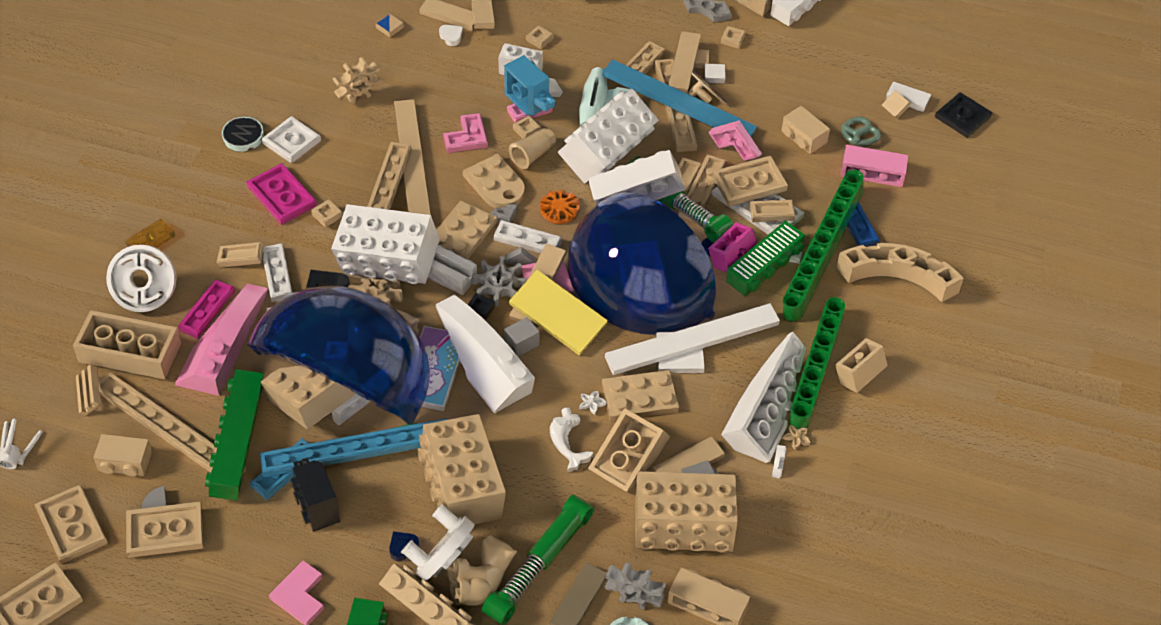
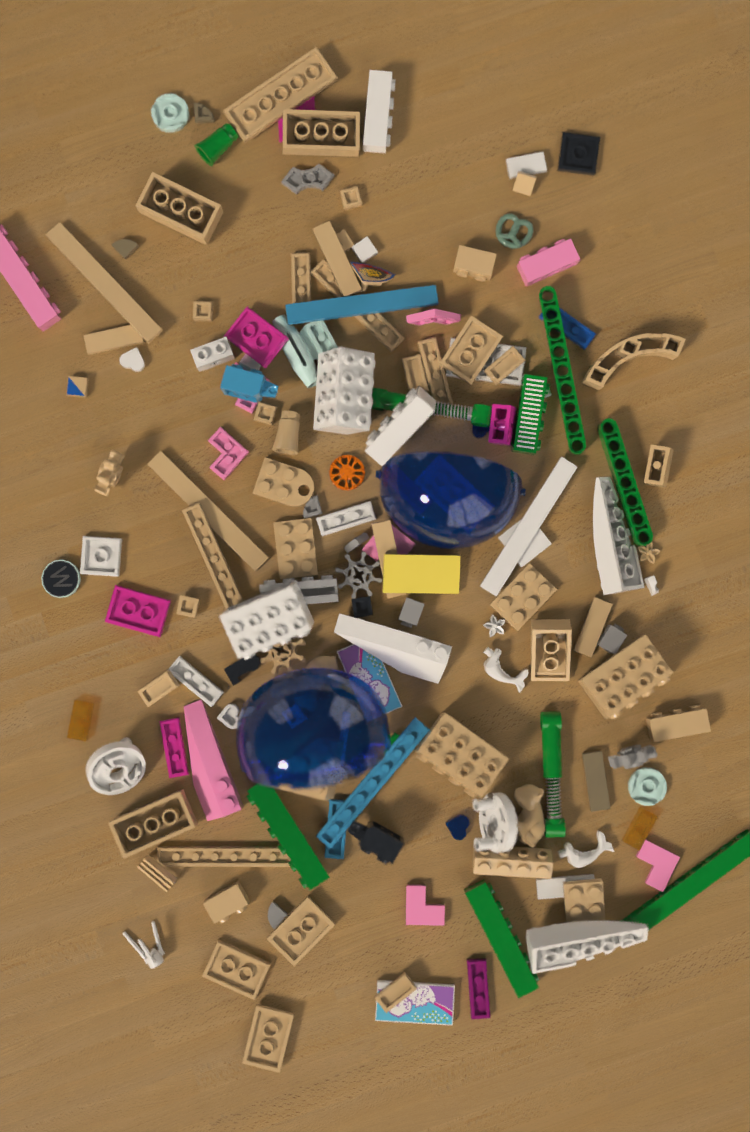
camera: 35 degrees left, 35 degrees up
none -> dark pink tile [224,306,289,369]

